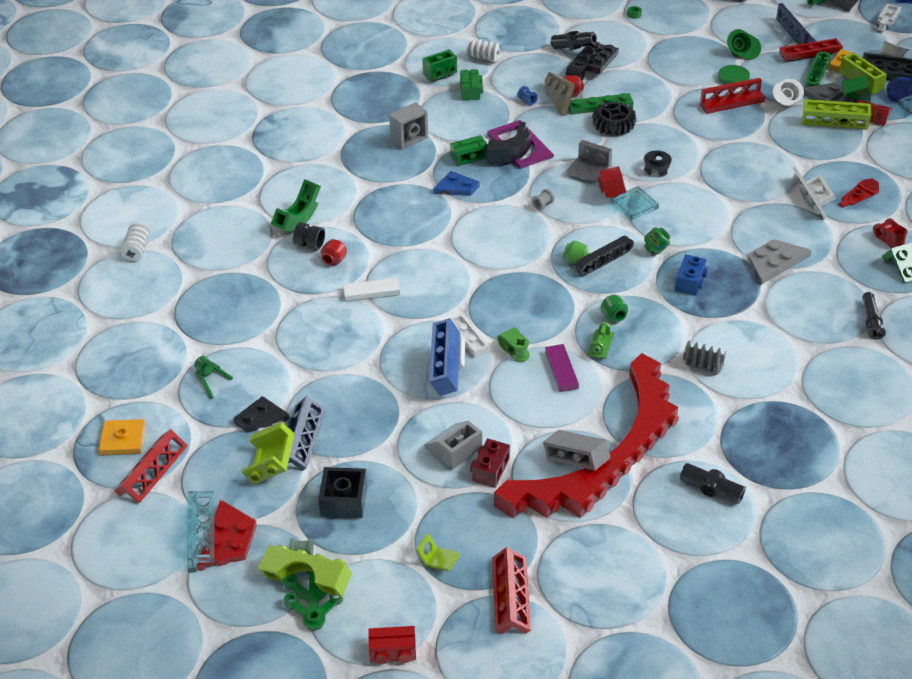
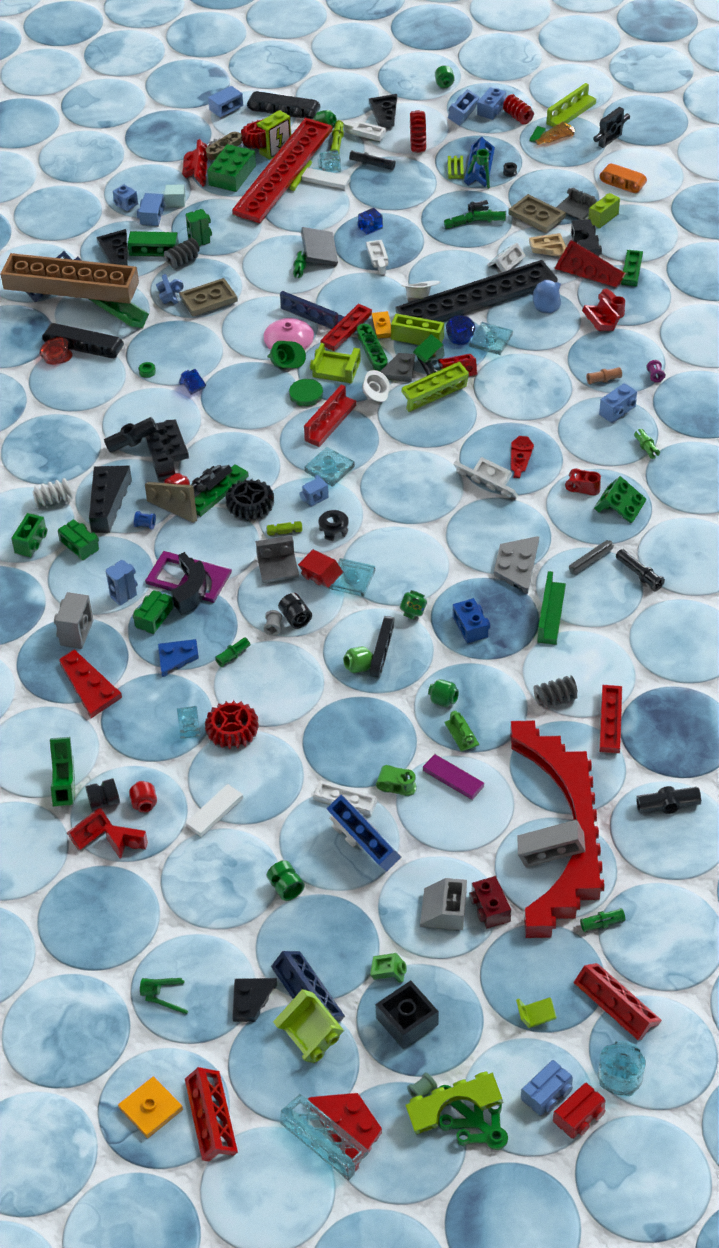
camera: 40 degrees left, 5 degrees up
none -> red wing [59,649,122,718]
none -> red plate [67,808,112,850]
none -> black wedge [89,465,132,533]
none -> red slope [104,824,148,859]
none -> medium blue brick [106,560,138,605]
none -> clear light blue brick [177,706,200,739]
none -> clear blue bracket [178,369,206,395]
none -> black plate [191,465,233,492]
none -> red gear [205,700,259,749]
none -> green axle [215,637,251,667]
none -> bright pink dish [264,318,314,350]
none -> lime axle [266,521,303,536]
none -> green wheel [266,860,305,901]
none -> black wheel [278,593,312,629]
none -> medium blue brick [299,475,329,507]
none -> clear light blue plate [304,447,355,487]
none -> lime panel [310,343,361,384]
none -> bright green bracket [370,953,407,983]
none -> medium blue brick [521,1060,573,1116]
none -> green fence [537,571,566,645]
none -> dark grey axle [569,540,614,574]
none -> green pin [580,908,626,932]
none -> clear light blue brick [598,1041,646,1096]
none -> red plate [599,685,622,753]

